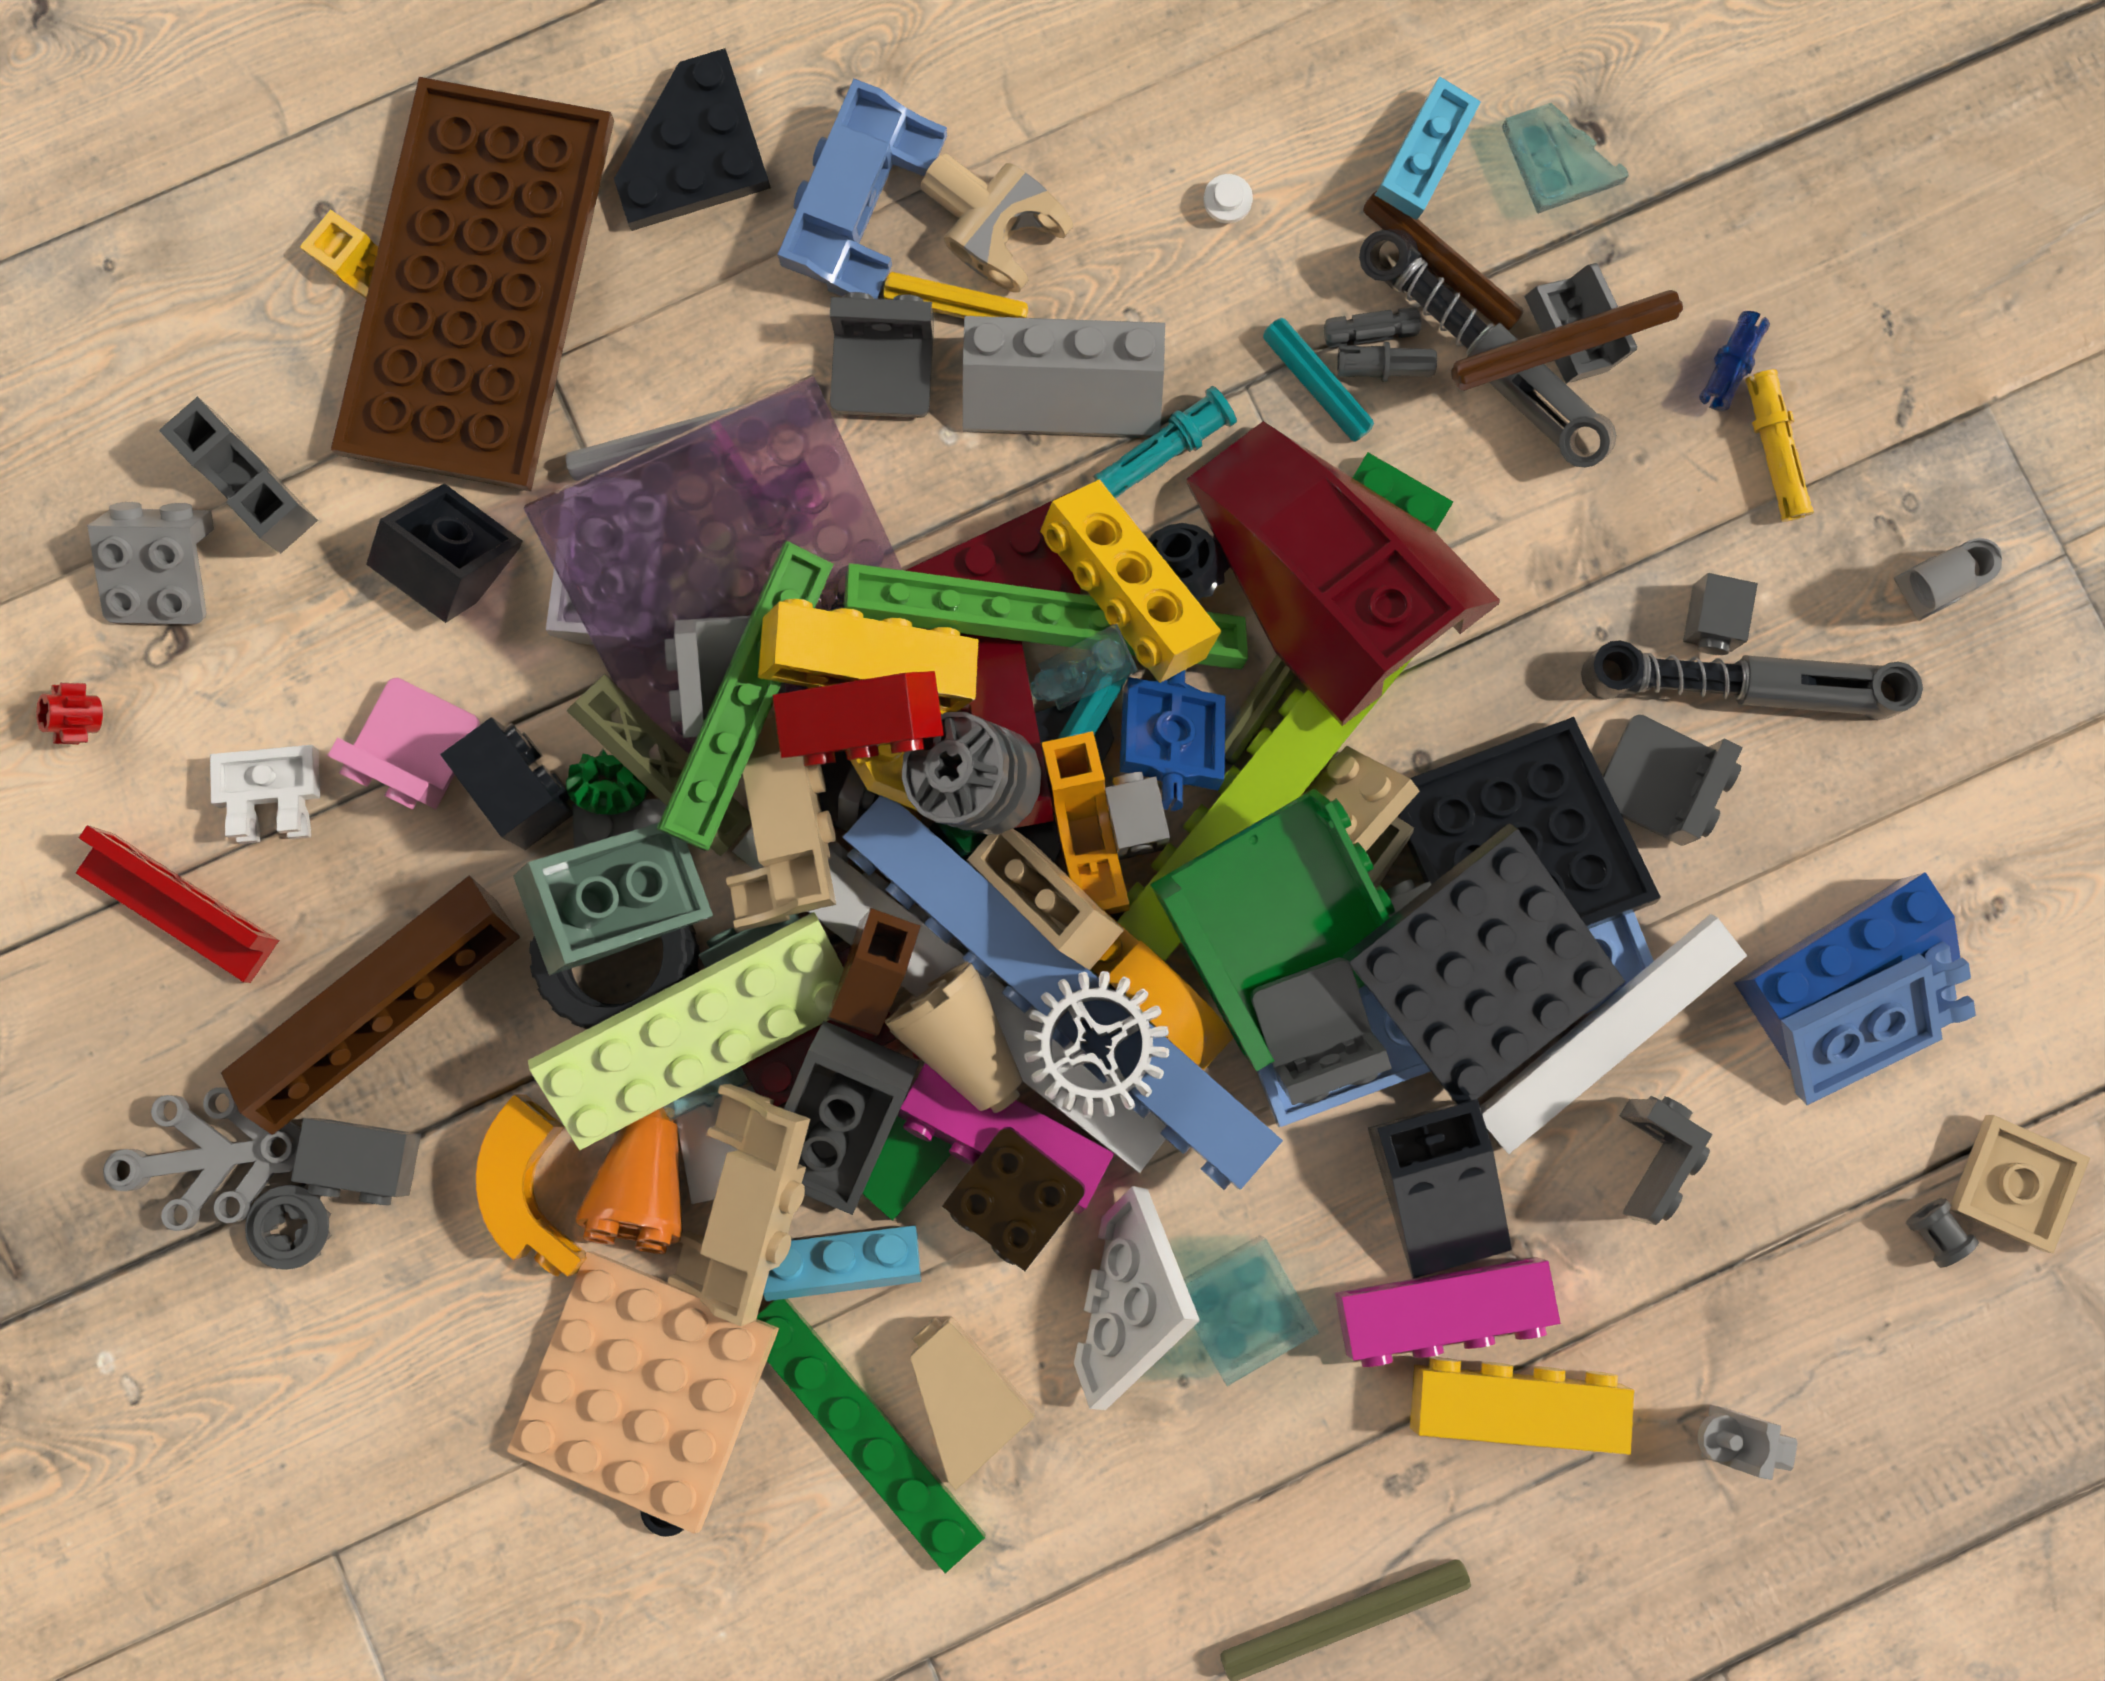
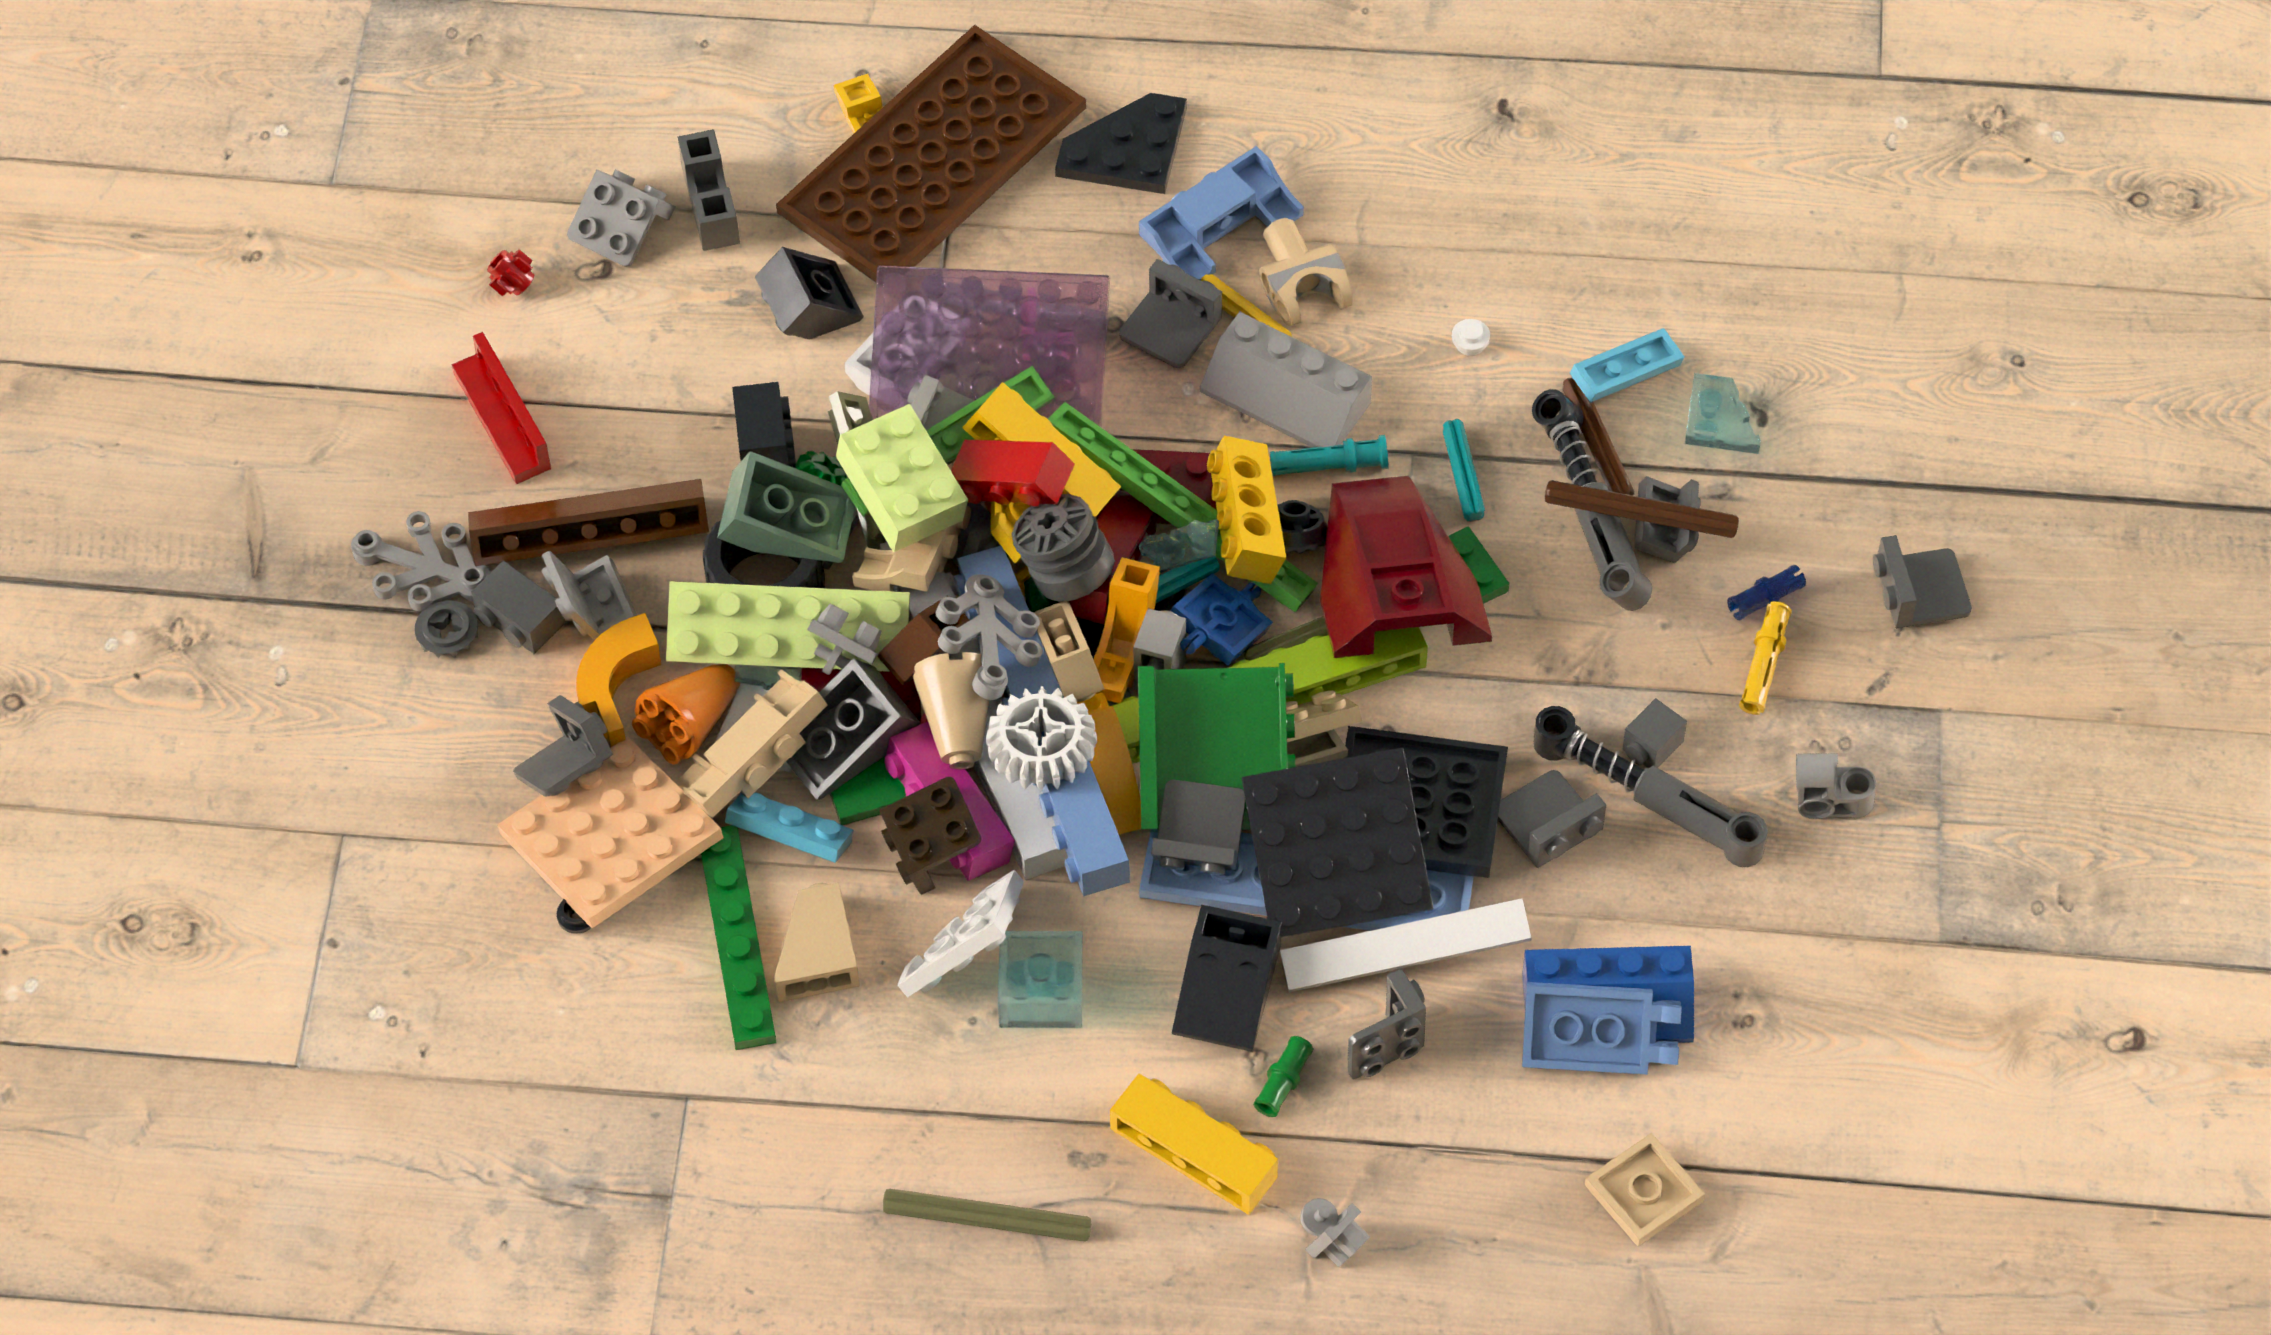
camera: 35 degrees right, 25 degrees down
white plate [210,745,320,844] -> none
bright pink bracket [328,678,480,809] -> none
dark grey axle [1324,307,1421,348] -> none
dark pink brick [1335,1257,1561,1367] -> none
dark grey axle [1337,342,1437,382] -> none
dark grey bush [1906,1198,1979,1268] -> none
none -> dark grey bracket [513,695,613,797]
none -> light grey bracket [542,551,637,640]
none -> light grey hips [807,603,882,675]
none -> yellowish green brick [836,404,968,552]
none -> light grey plant [936,574,1043,700]
none -> green pin [1253,1036,1314,1117]
none -> dark grey bracket [1873,535,1972,629]

